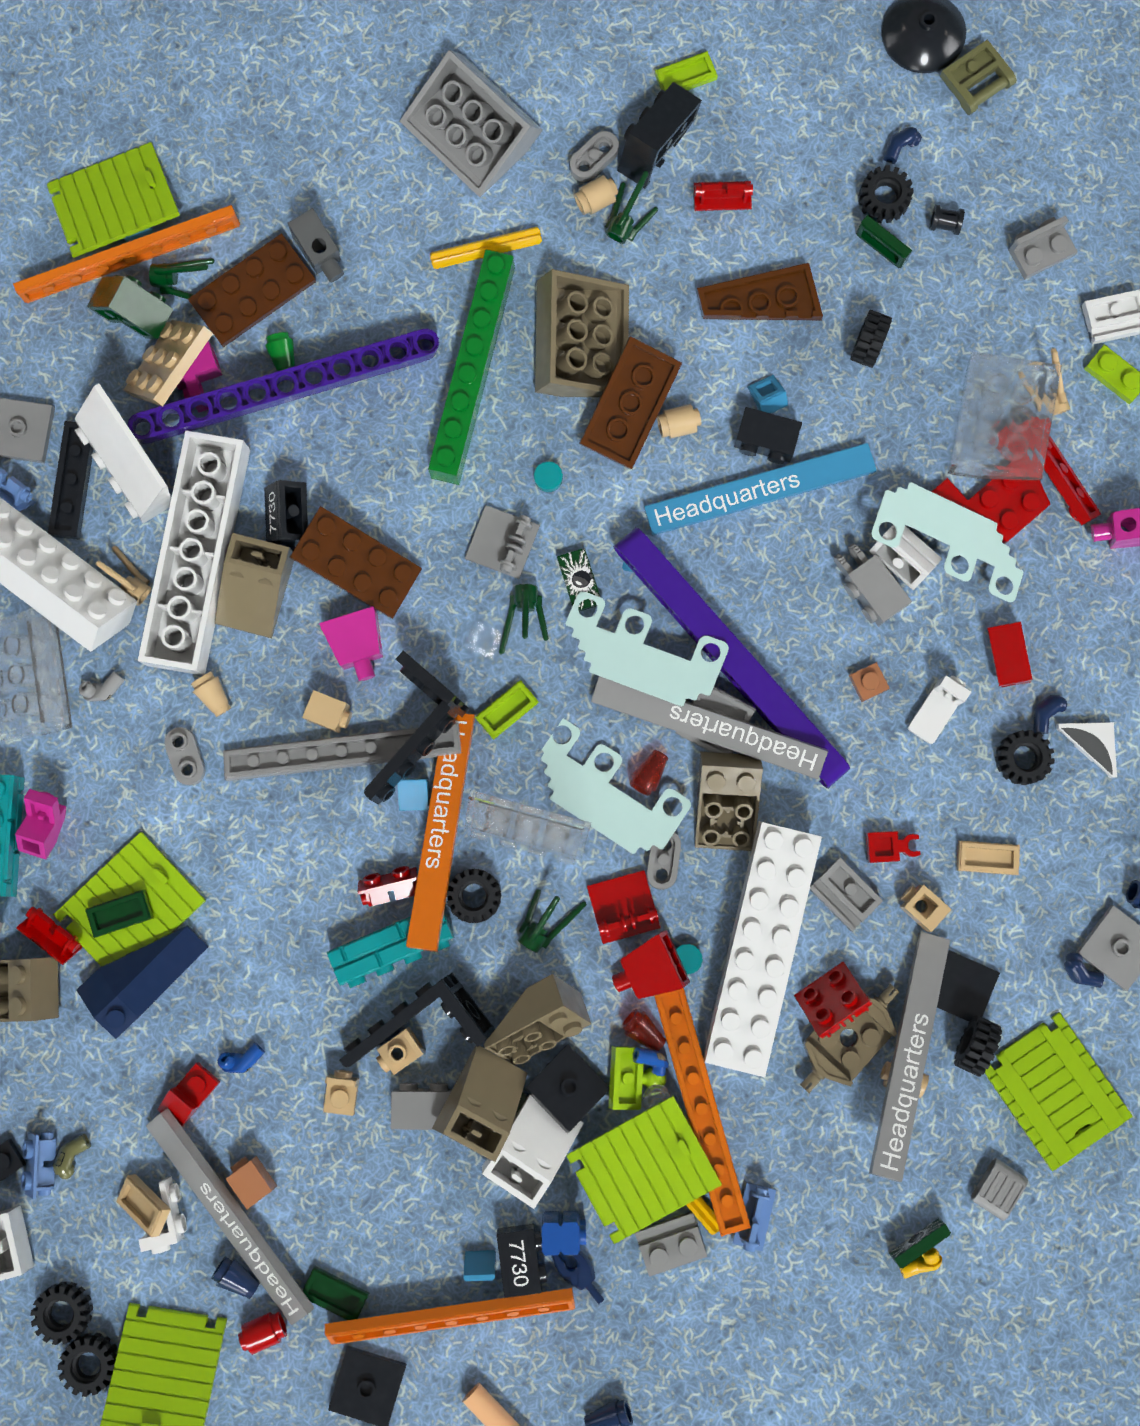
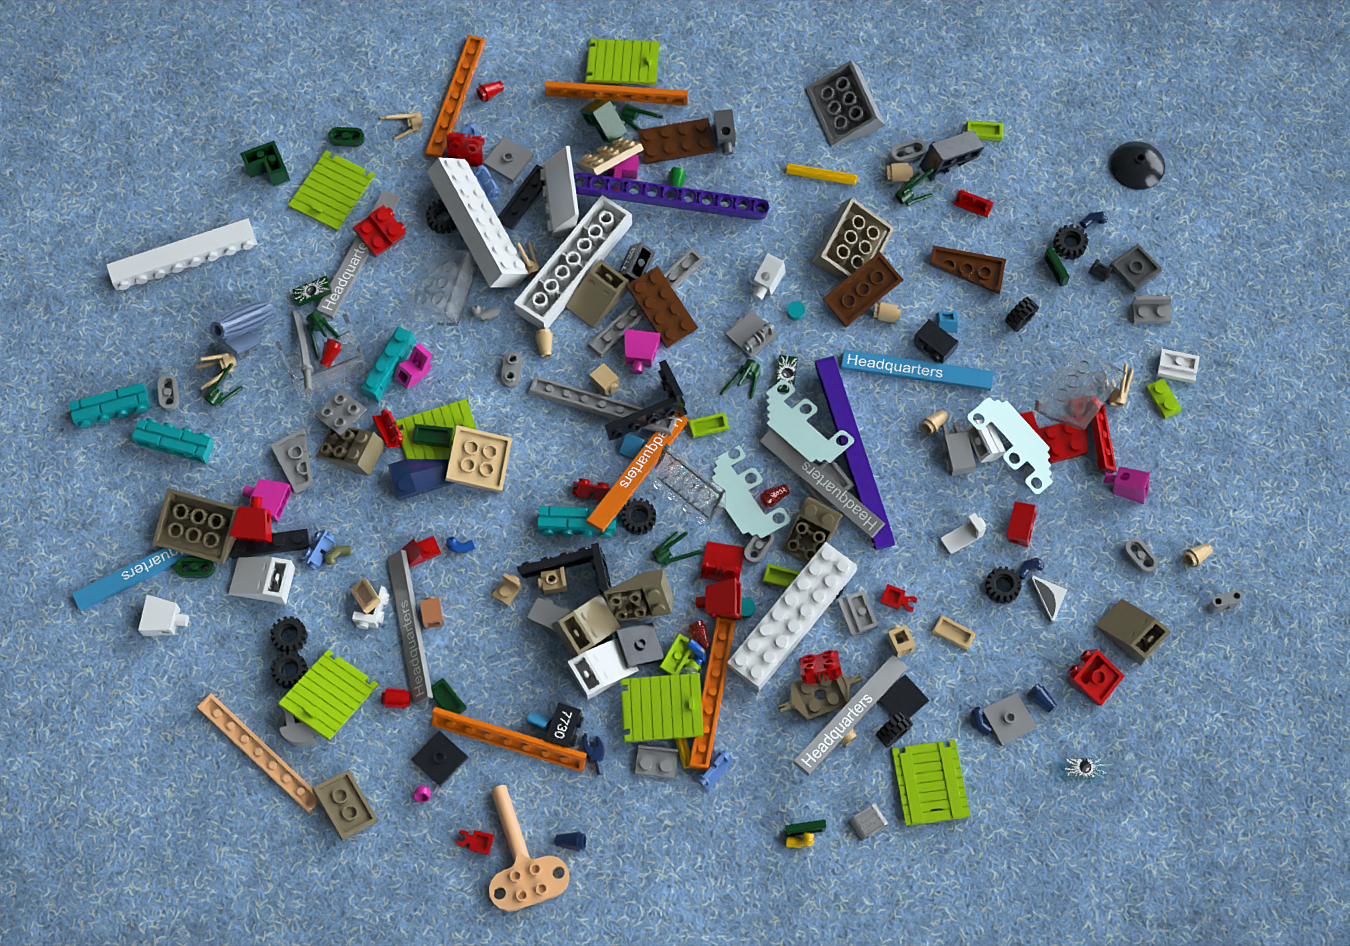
camera: 25 degrees right, 15 degrees down
dark blue cone [211,1256,260,1299] -> none
green brick [428,250,515,485] -> none
blue brick [542,1211,586,1256] -> none
nougat plate [849,662,890,702] -> none
olive plate [940,39,1017,115] -> none
none -> tan plate [445,425,512,493]
none -> light grey tile [588,248,705,358]
none -> white torso [752,253,786,300]
none -> lime tile [762,563,801,588]
none -> tan cone [921,410,948,435]
none -> dark grey plate [1109,244,1163,292]

